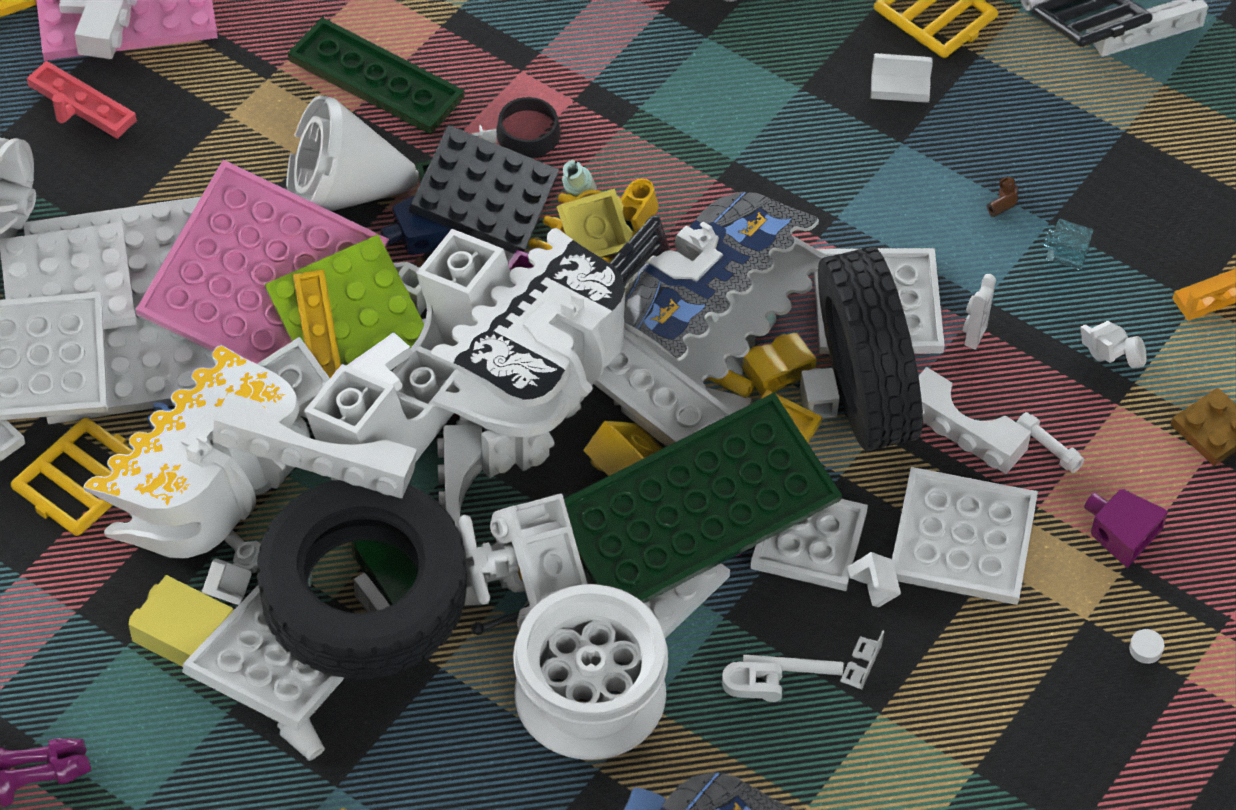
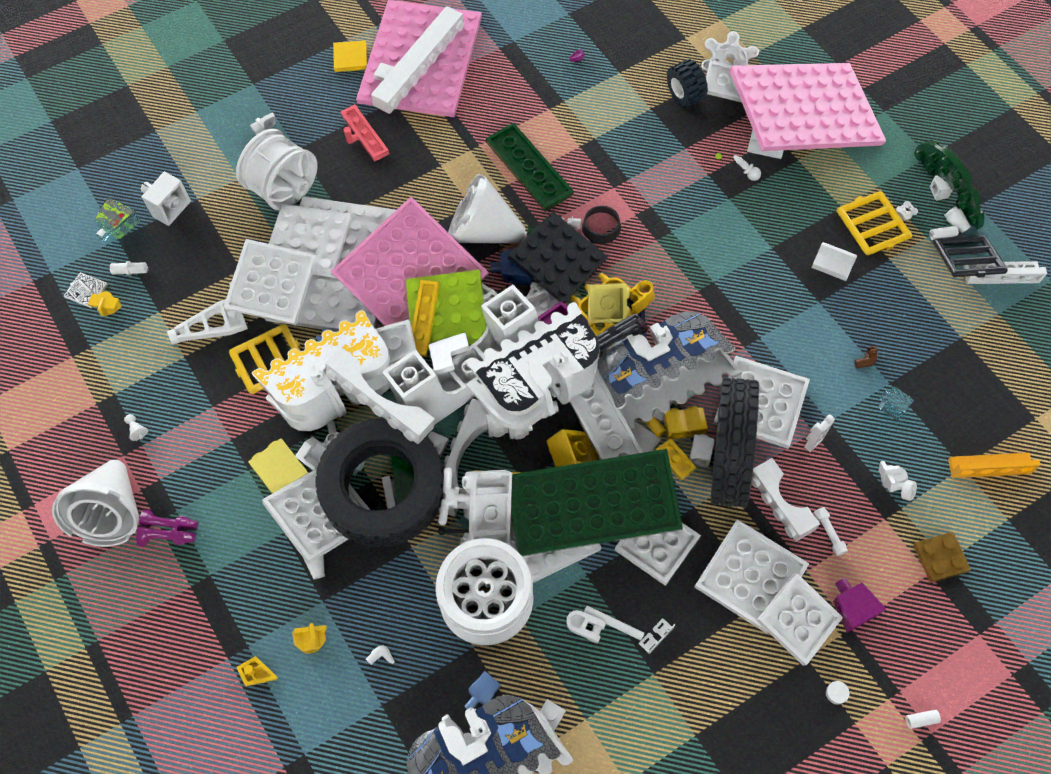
camera: 25 degrees right, 10 degrees up
light aqua arm [562,160,597,197] -> none
white panel [847,552,901,607] -> none
none -> white plate [756,573,843,665]

